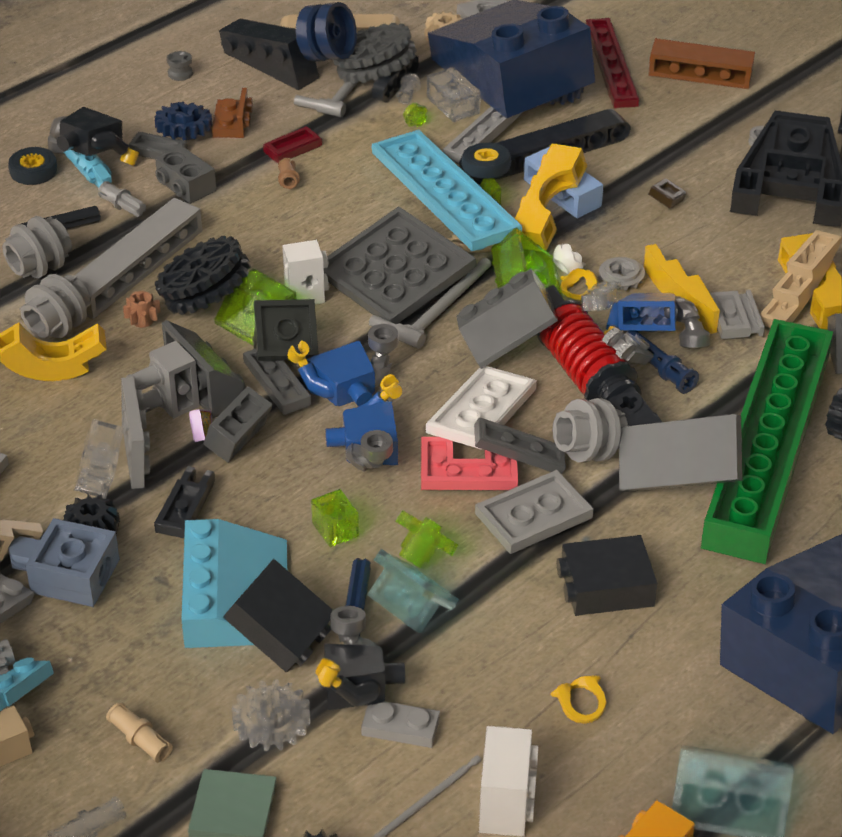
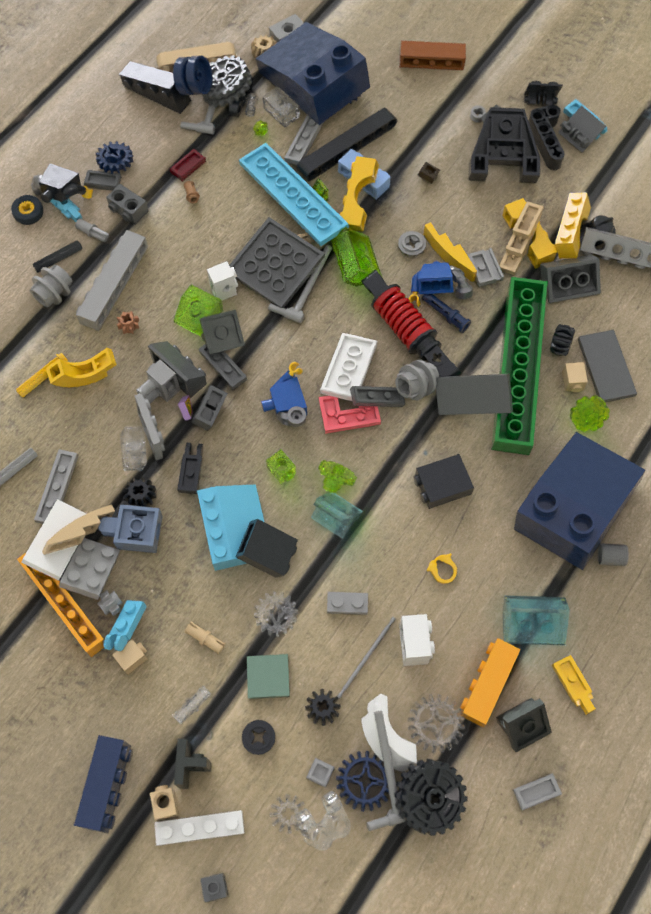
camera: 10 degrees left, 25 degrees up
light grey piece [19,274,92,338] -> none
black piece [155,236,251,315] -> none
dark grey wheel [167,51,193,81] -> none
dark orange bracket [212,88,253,138] -> none
blue torso [288,324,398,406] -> none
black torso [315,606,405,710] -> none
dark blue axle [345,558,371,637] -> none
dark grey slope [456,269,558,369] -> none
black bush [462,143,511,179] -> none
light grey plate [475,470,593,554] -> none
white plate [553,244,586,275] -> none
yellow piece [560,268,604,300] -> none
clear beam [581,281,622,311] -> none
dark red tile [586,18,639,108] -> none
light grey hinge [603,327,654,365] -> none

